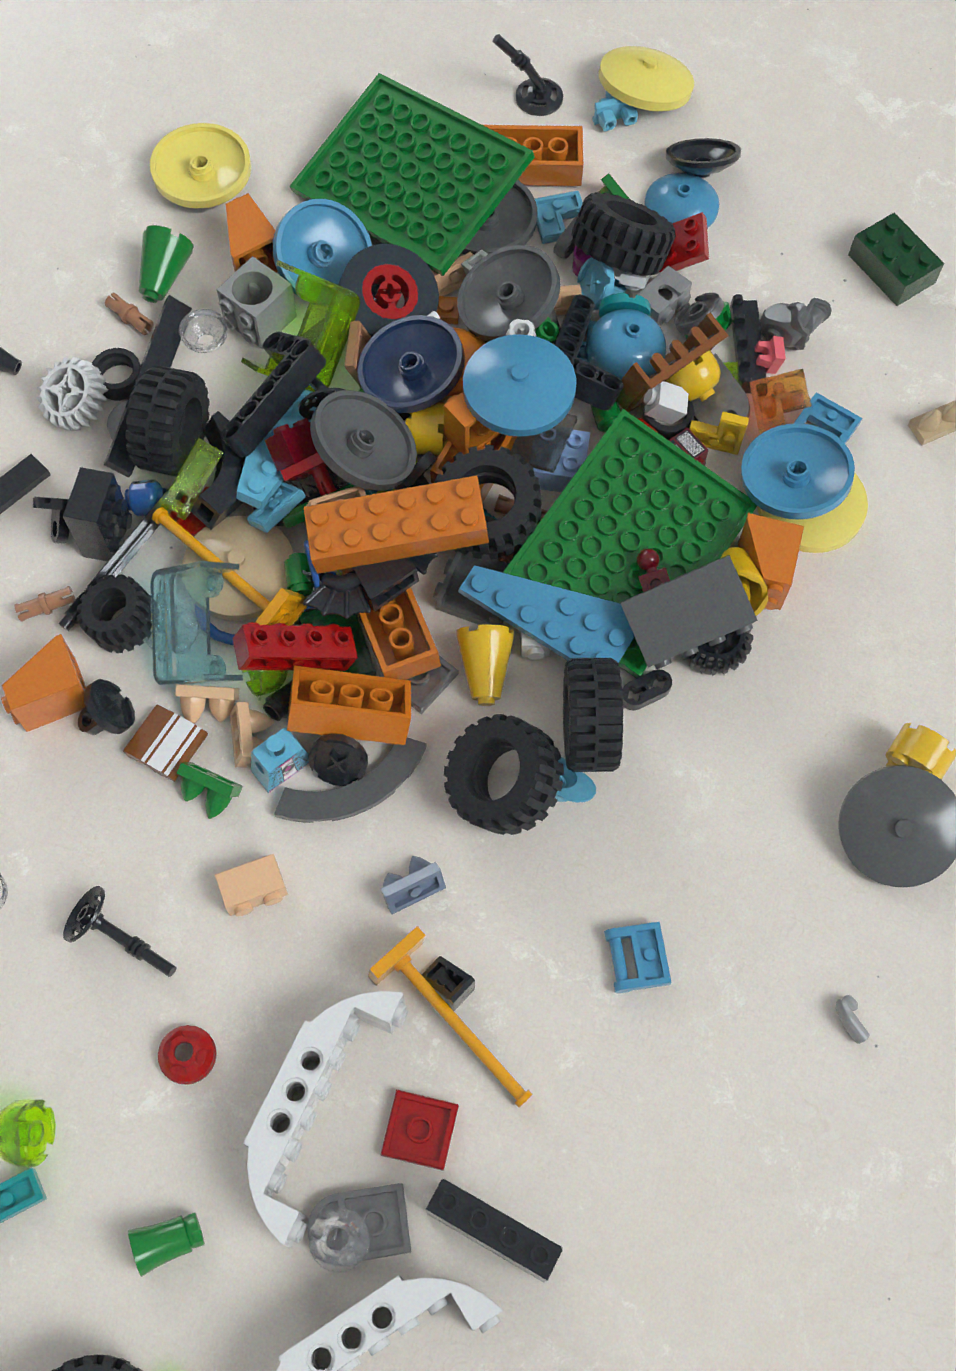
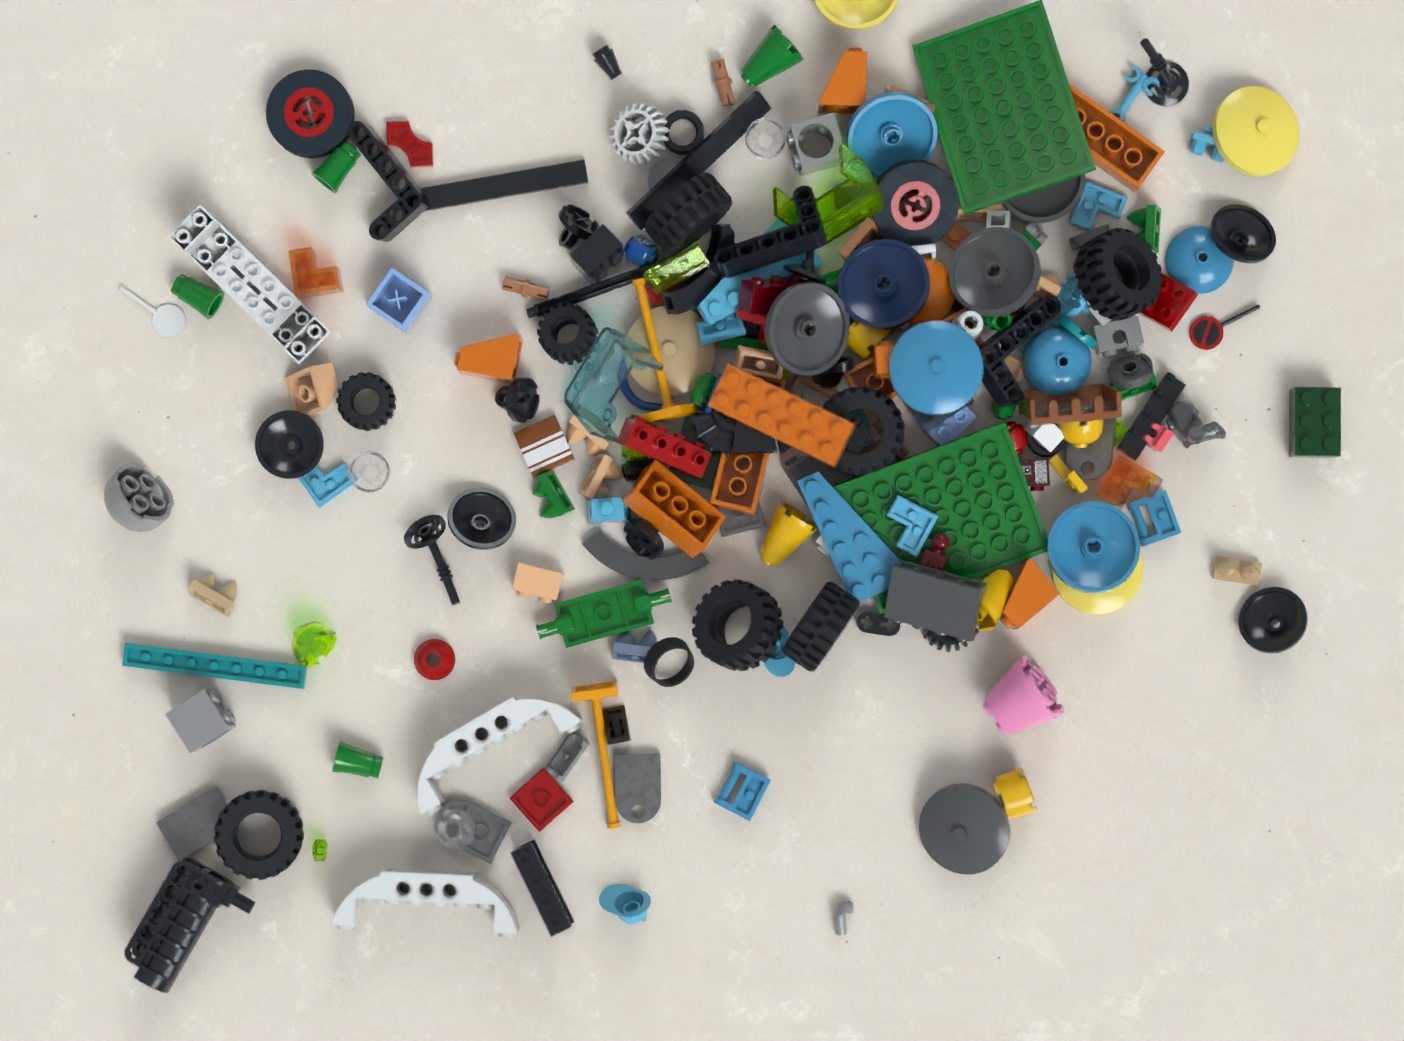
camera: 40 degrees right, 20 degrees up
none -> black dish [447,488,516,550]
none -> green plate [536,579,672,648]
none -> light grey hinge [545,732,589,782]
none -> medium azure piece [599,884,651,924]
none -> flat silver tile [614,754,661,823]
none -> black tyre [644,637,694,687]
none -> medium azure tile [886,494,938,557]
none -> bright pink cone [983,656,1064,734]
none -> medium azure bar [1110,66,1160,123]
none -> piece [1189,305,1260,350]

